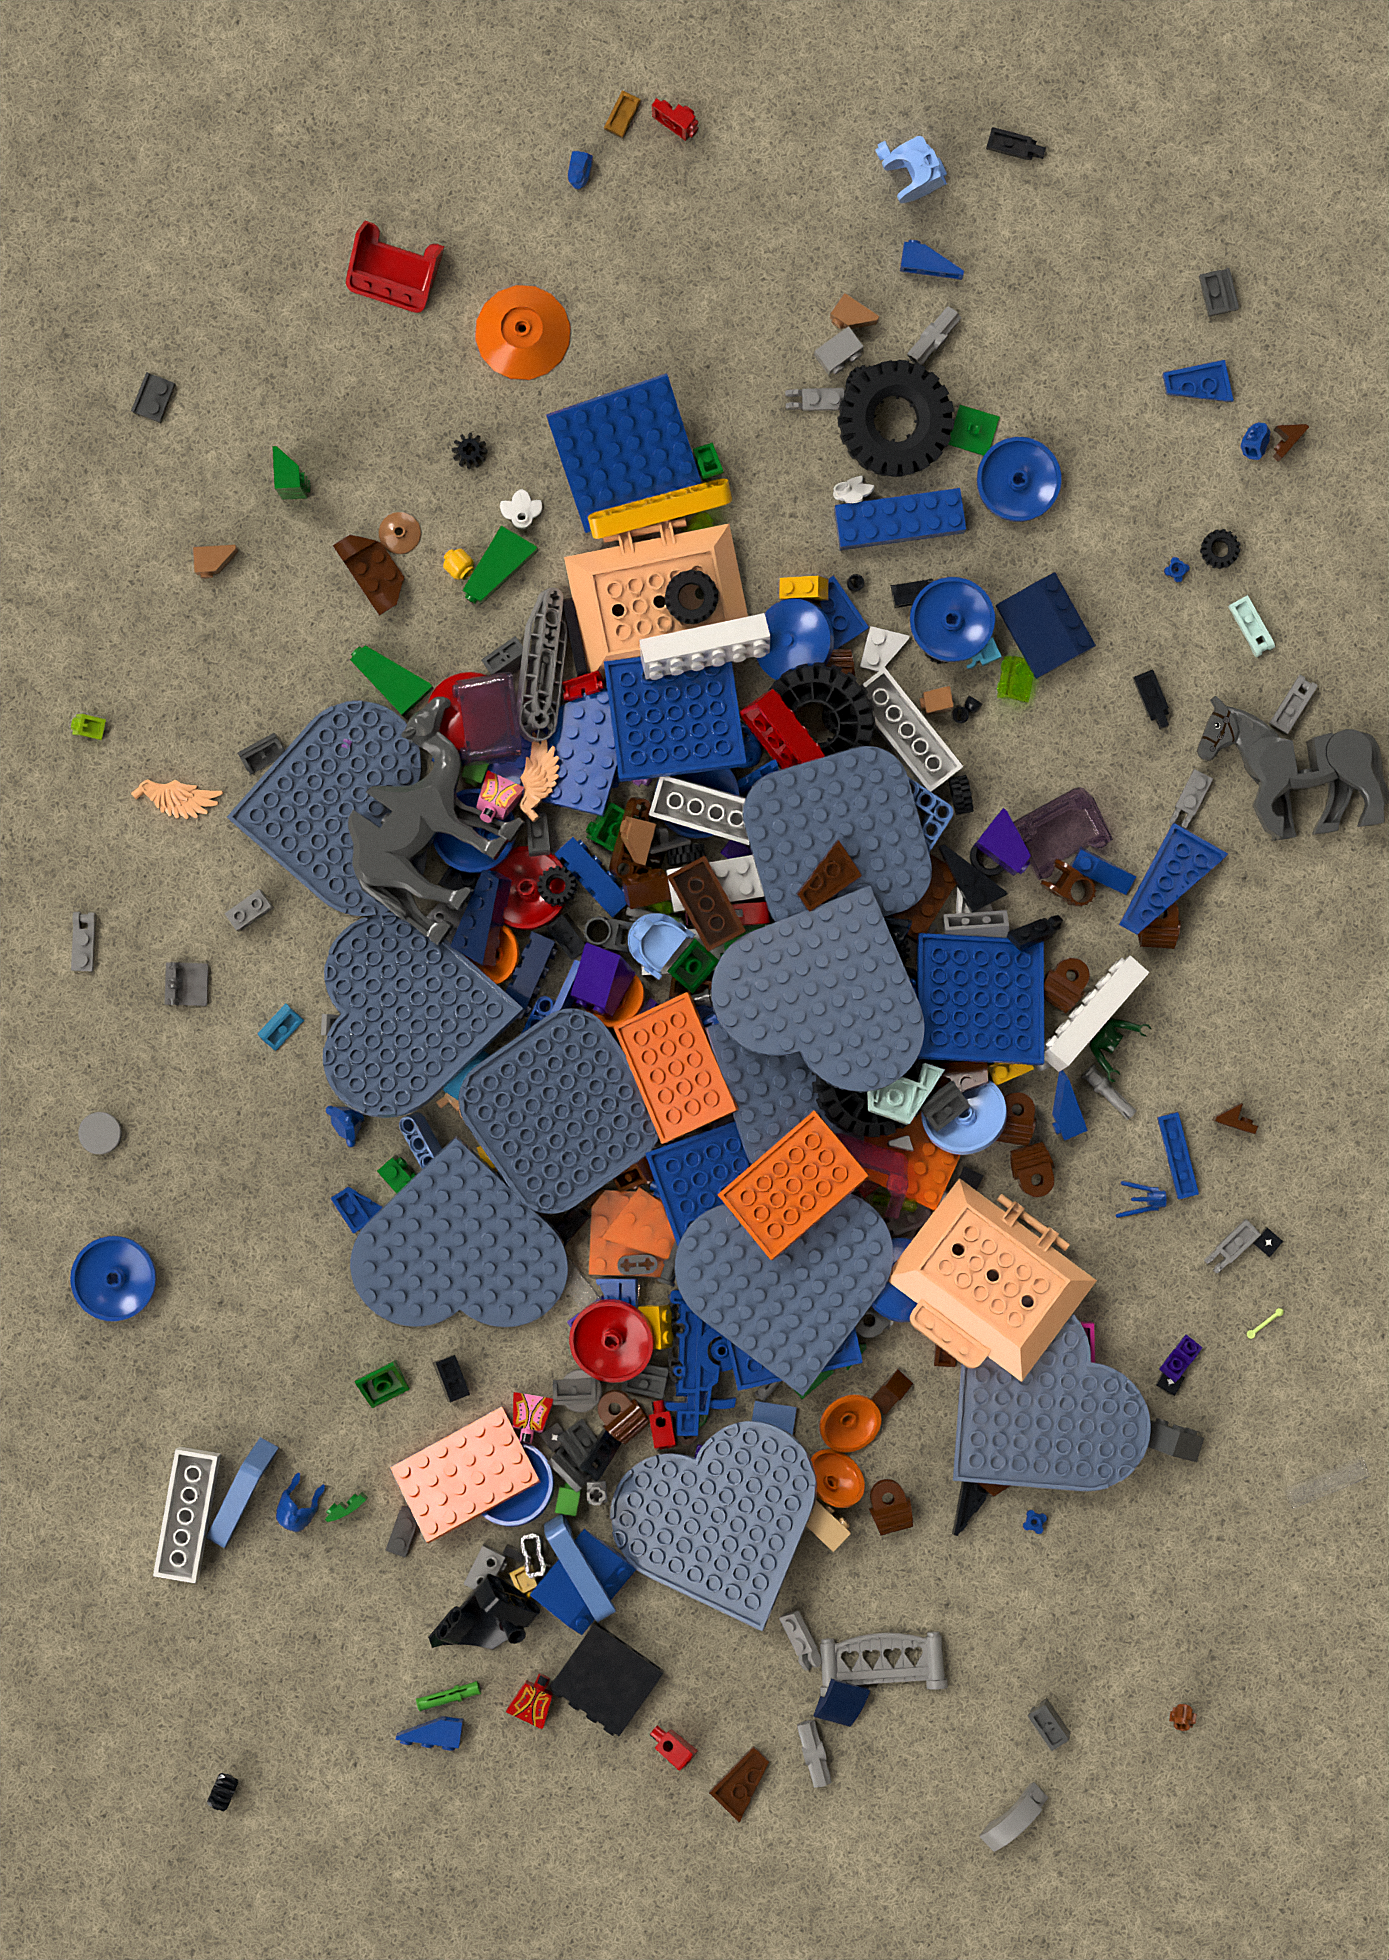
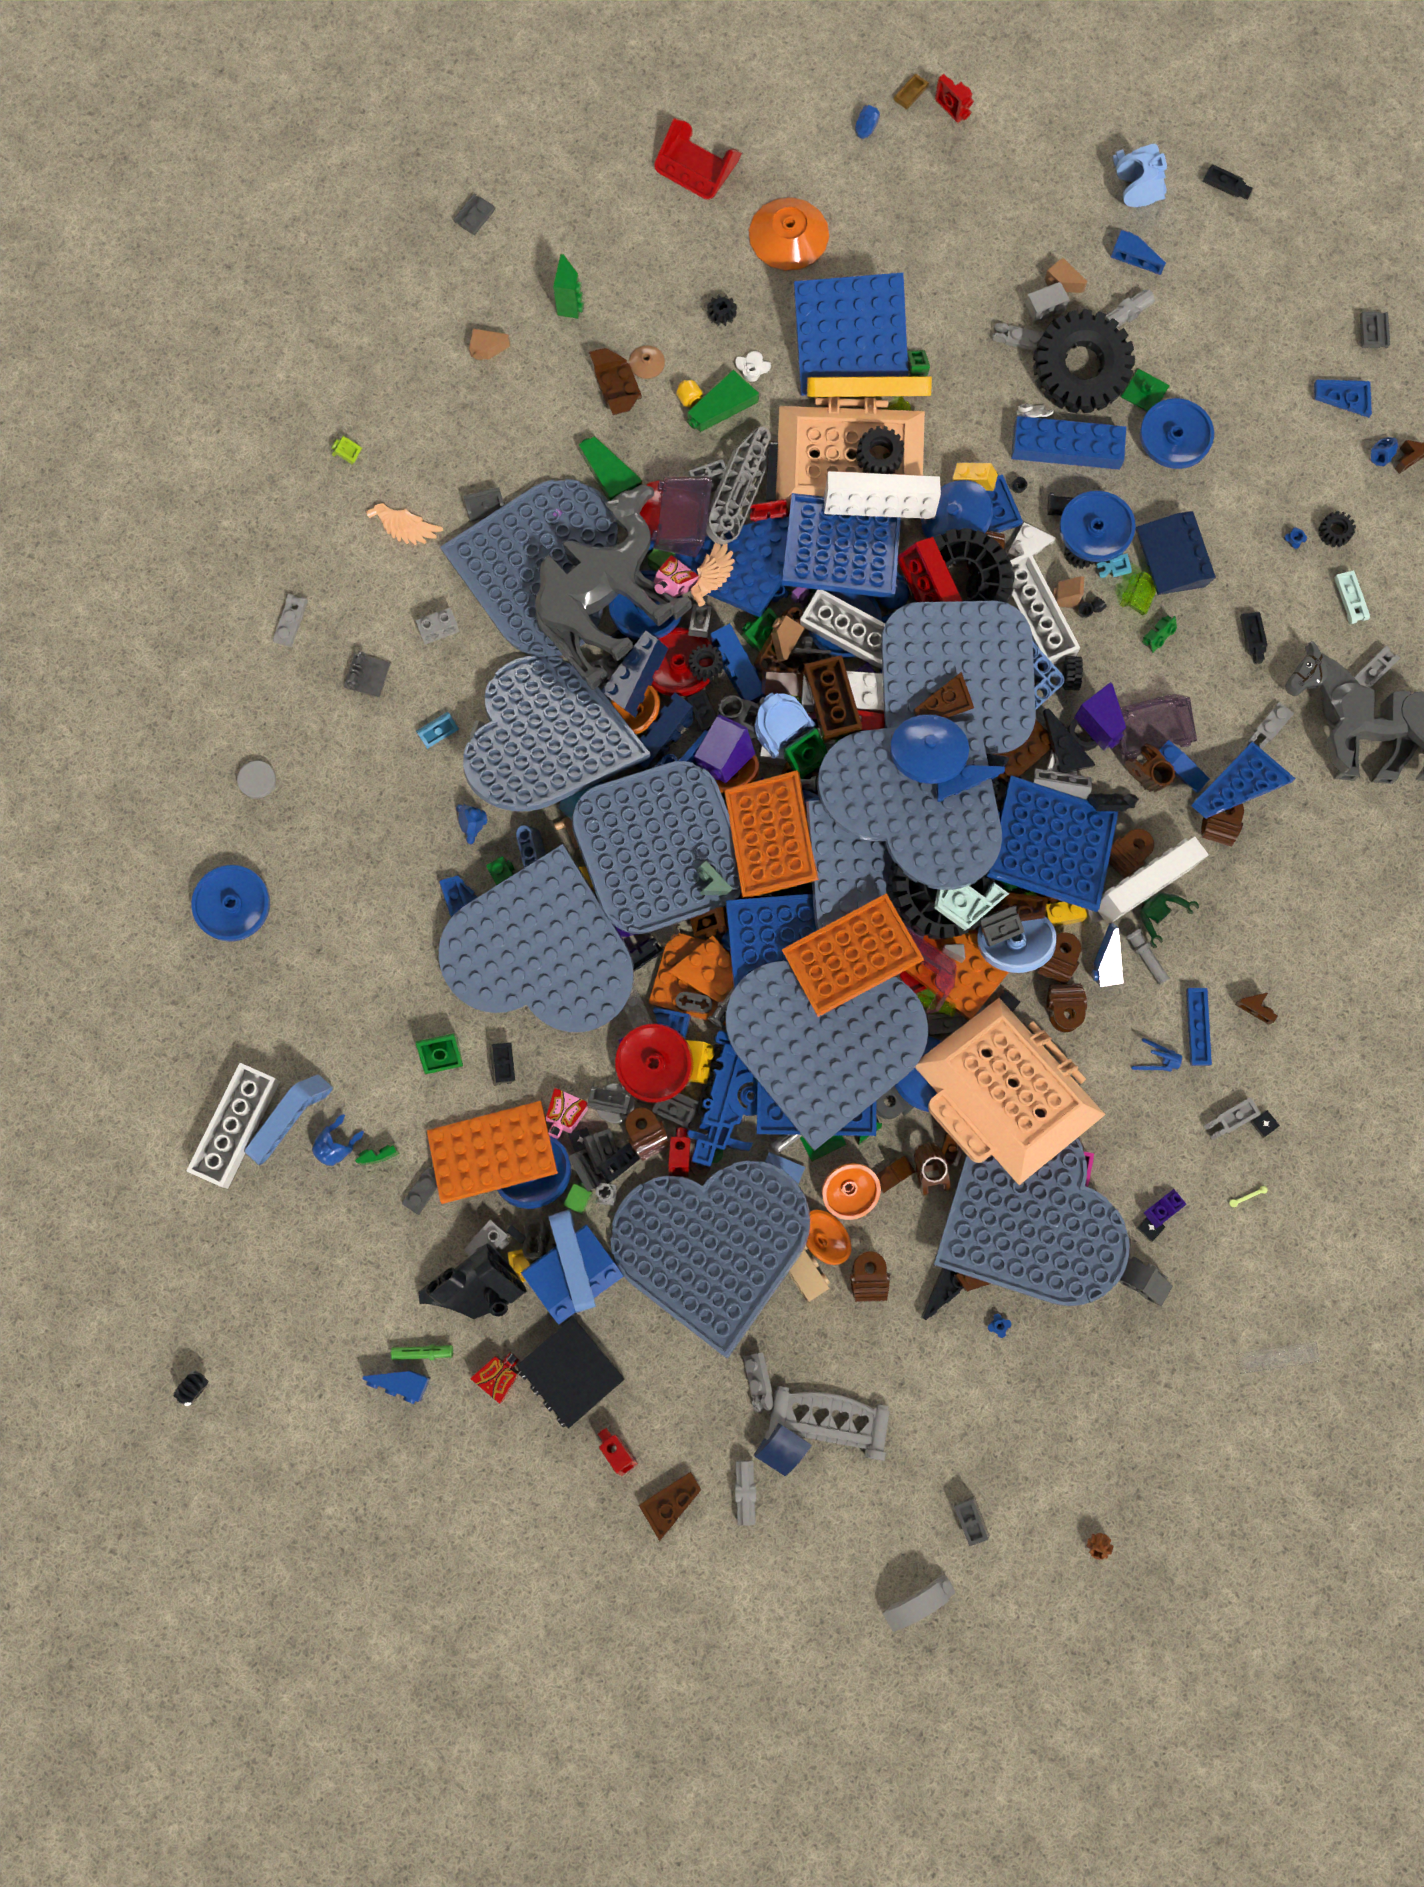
camera: 15 degrees right, 10 degrees down
none -> sand green slope [697,861,732,896]
none -> blue dish [890,715,969,784]
none -> reddish brown piece [913,1142,951,1196]
none -> blue wing [936,765,1005,802]
none -> green hinge [1142,615,1177,653]

